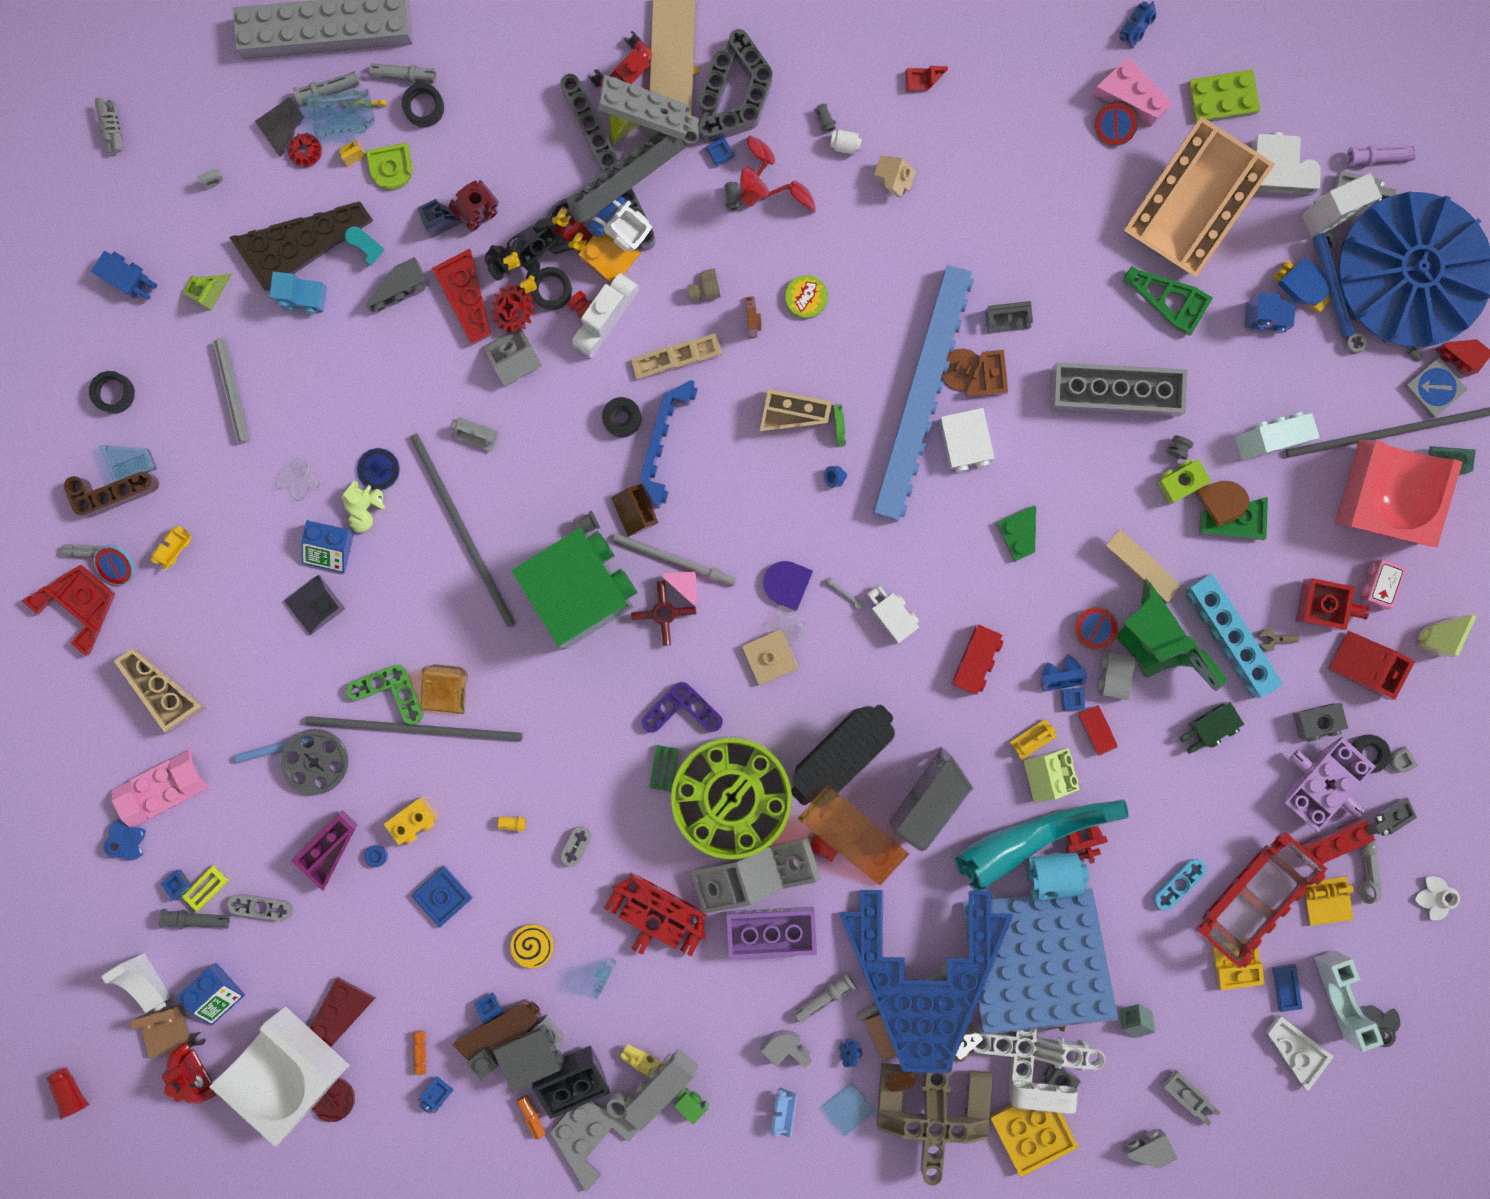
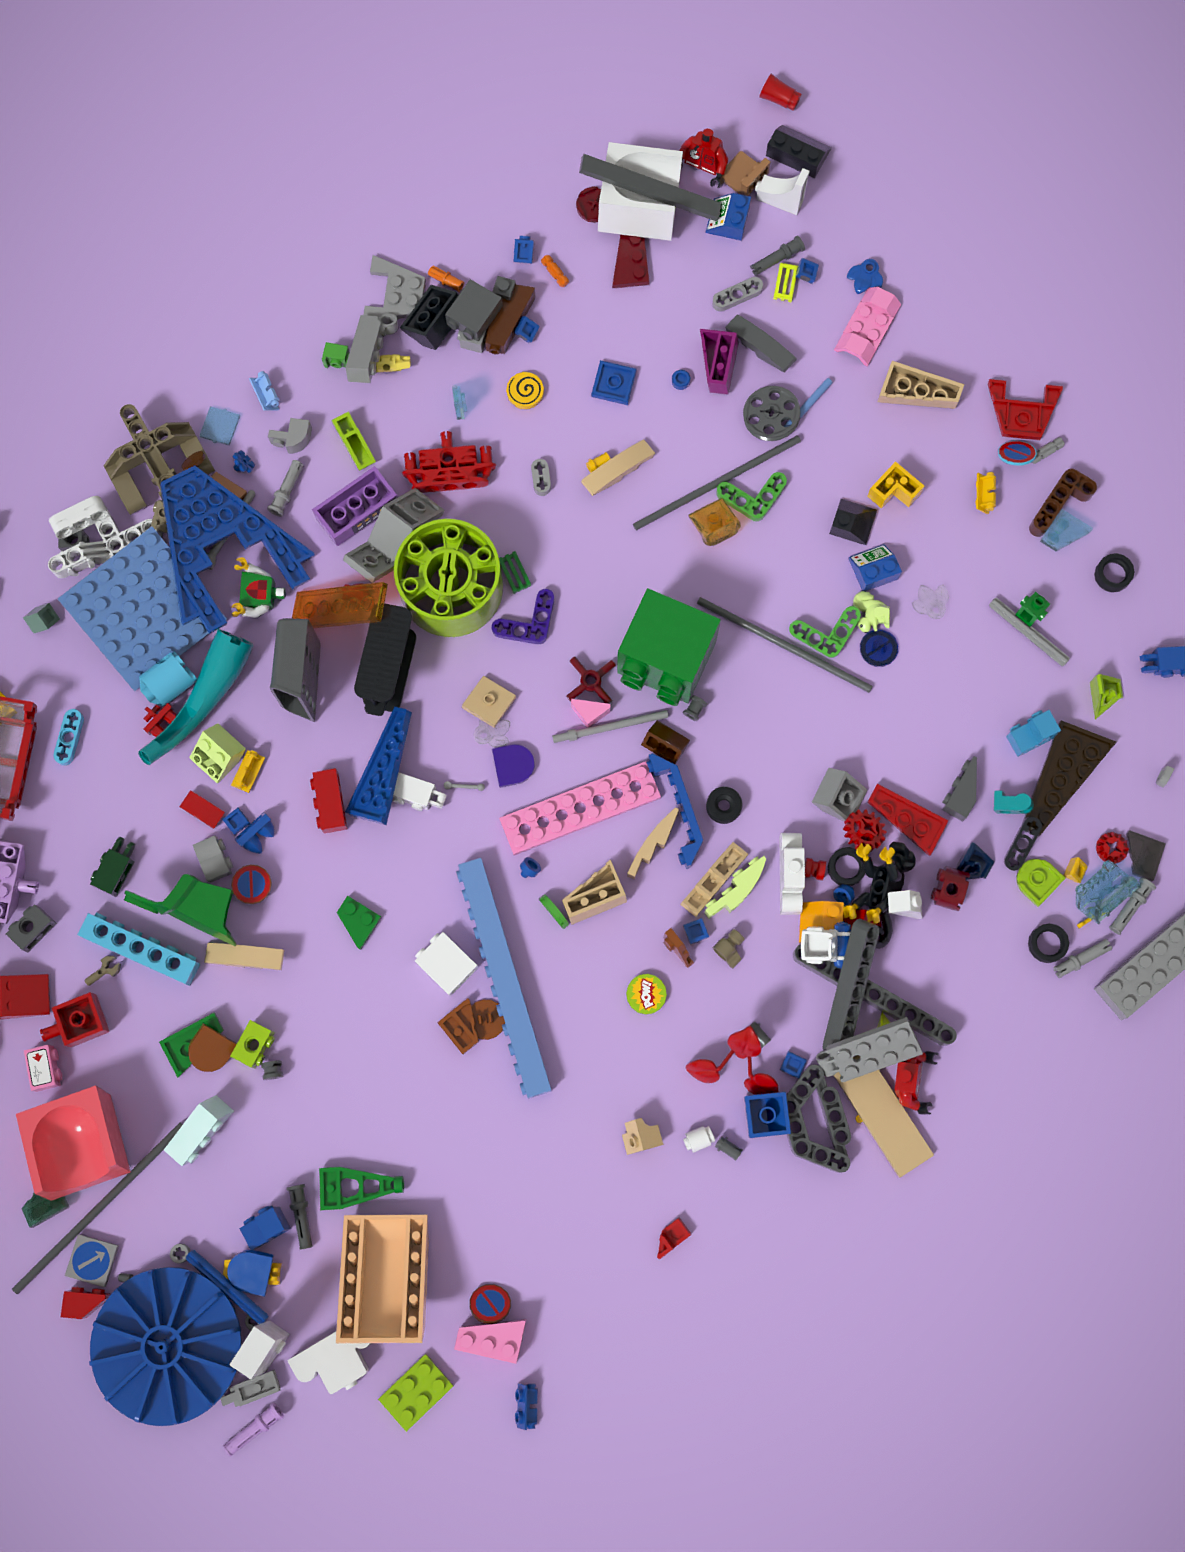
camera: 145 degrees right, 10 degrees down
yellow brick [384,797,438,845] -> none
light grey hinge [451,417,499,452] -> none
dark grey hinge [985,301,1033,333] -> none
yellow plate [990,1105,1079,1178] -> none
light grey brick [1050,363,1187,417] -> none
none -> torso [231,557,286,618]
none -> dark grey pin [286,1184,313,1250]
none -> lime slope [331,411,376,471]
none -> blue wing [345,707,412,825]
none -> bright pink plate [499,761,661,855]
none -> dark grey tile [579,154,721,221]
none -> tan slope [581,439,655,496]
none -> tan slope [627,808,679,879]
none -> blue plate [683,918,709,945]
none -> yellowish green slope [704,856,766,919]
none -> dark grey slope [725,314,797,373]
none -> blue slope [744,1092,791,1138]
none -> black slope [766,125,831,178]
none -> bright green beam [789,606,861,658]
none -> blue tile [833,884,855,906]
none -> yellow brick [867,461,925,509]
none -> white slope [888,890,923,919]
none -> black beam [1004,816,1042,871]
none -> green brick [1015,592,1050,627]

